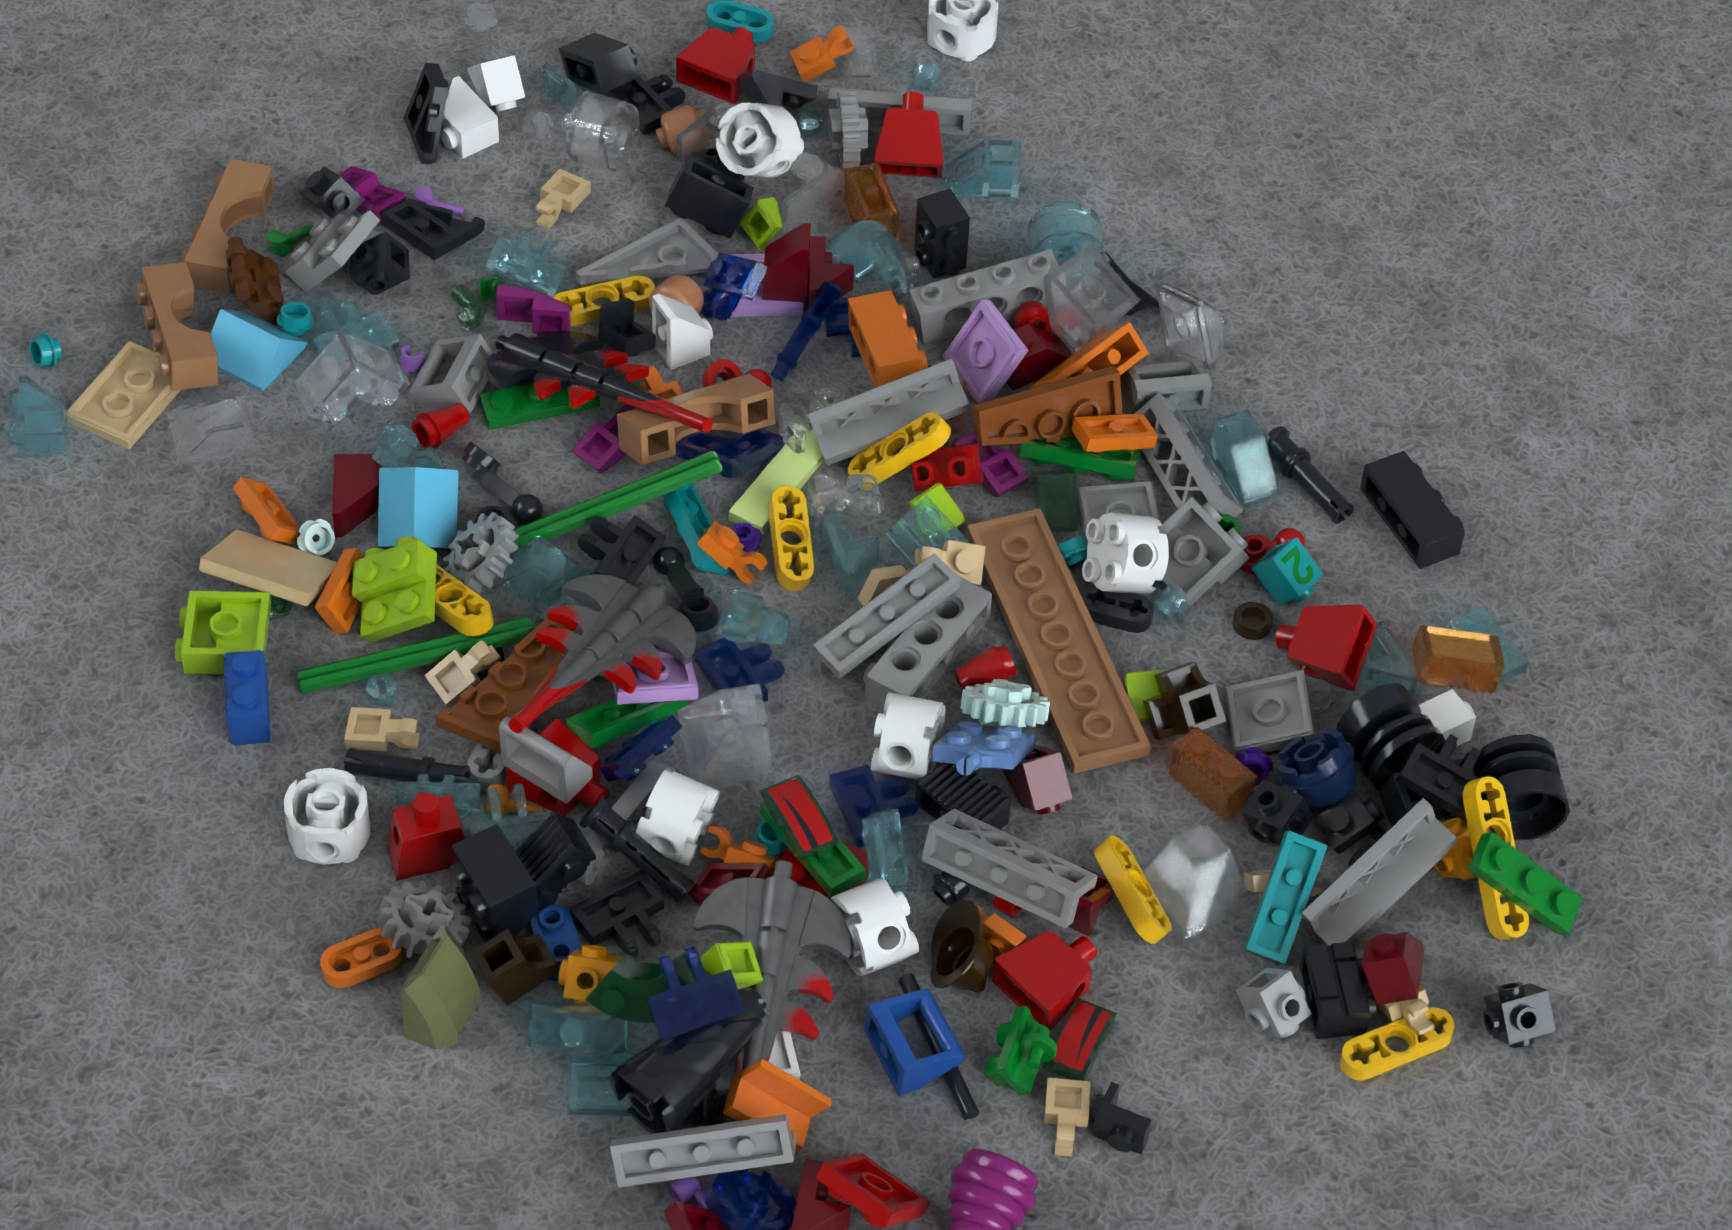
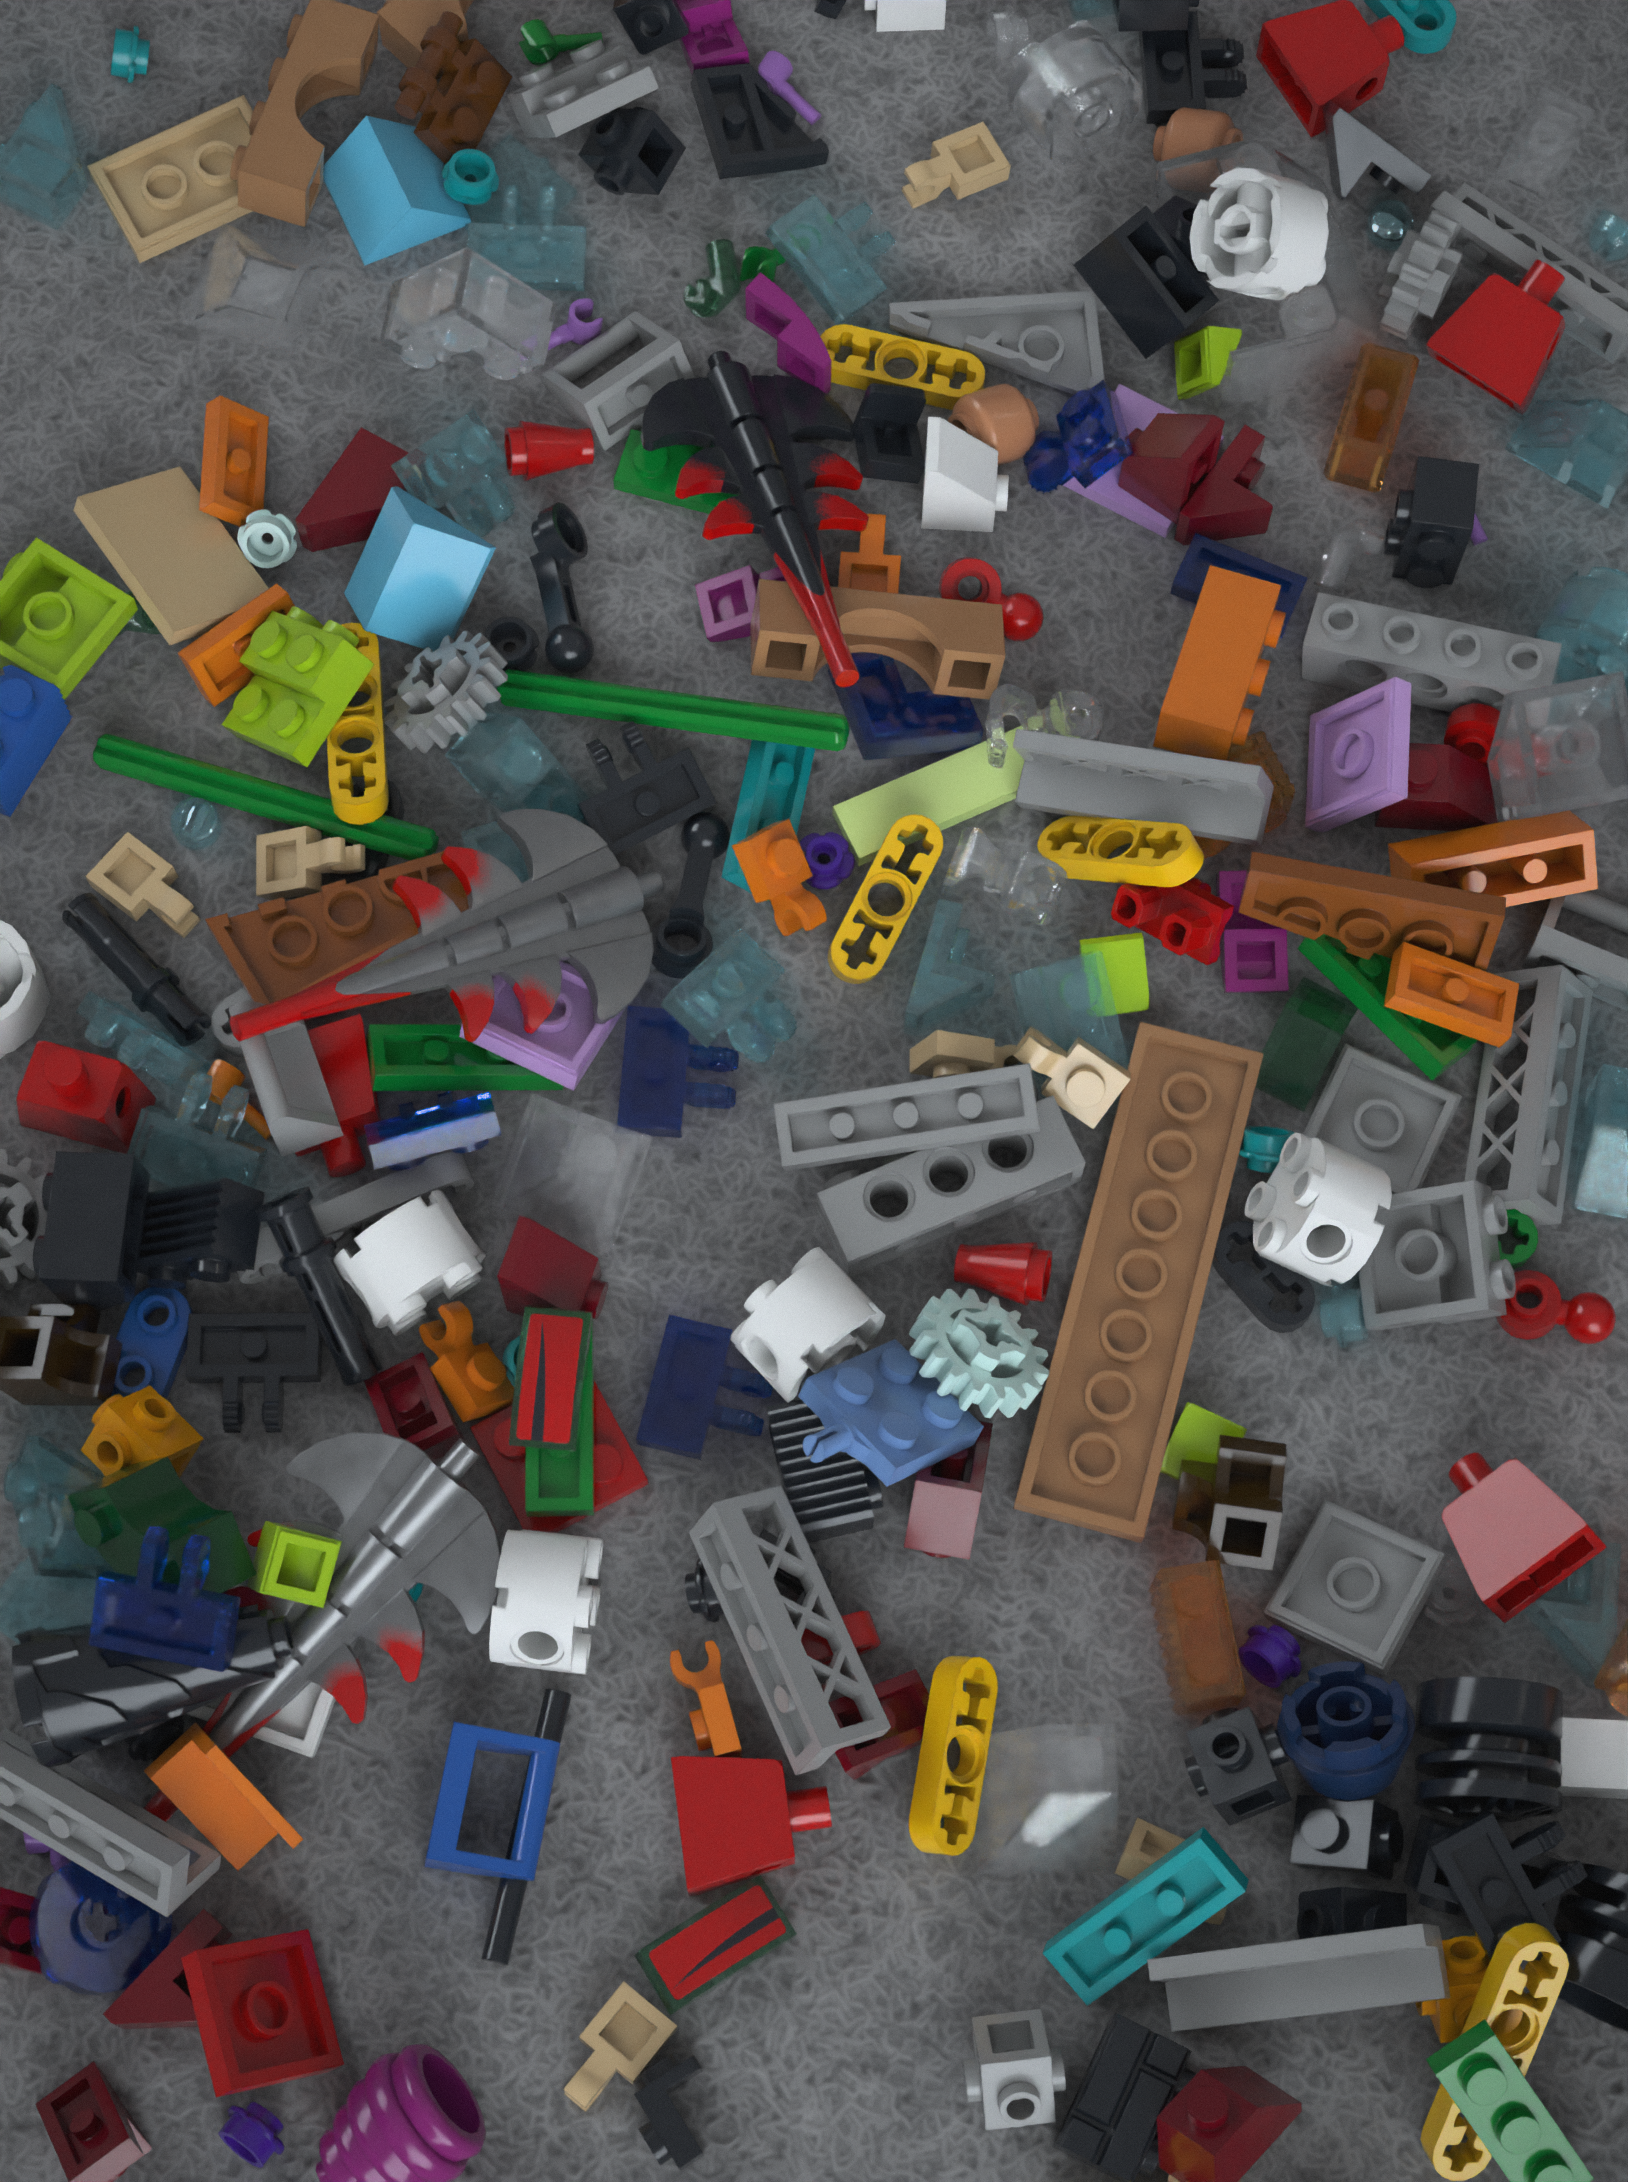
camera: 35 degrees right, 20 degrees up
clear blue piece [770,281,842,382] -> none
orange plate [789,25,855,82] -> none
clear light blue brick [828,220,906,290] -> none
clear light blue hinge [862,809,919,894] -> none
dark brown piece [931,899,995,993] -> none
green hips [984,1005,1058,1095] -> none
dark brown tile [1232,602,1273,640] -> none
teal brick [1251,537,1324,605] -> none
none -> dark red slope [497,1215,608,1320]

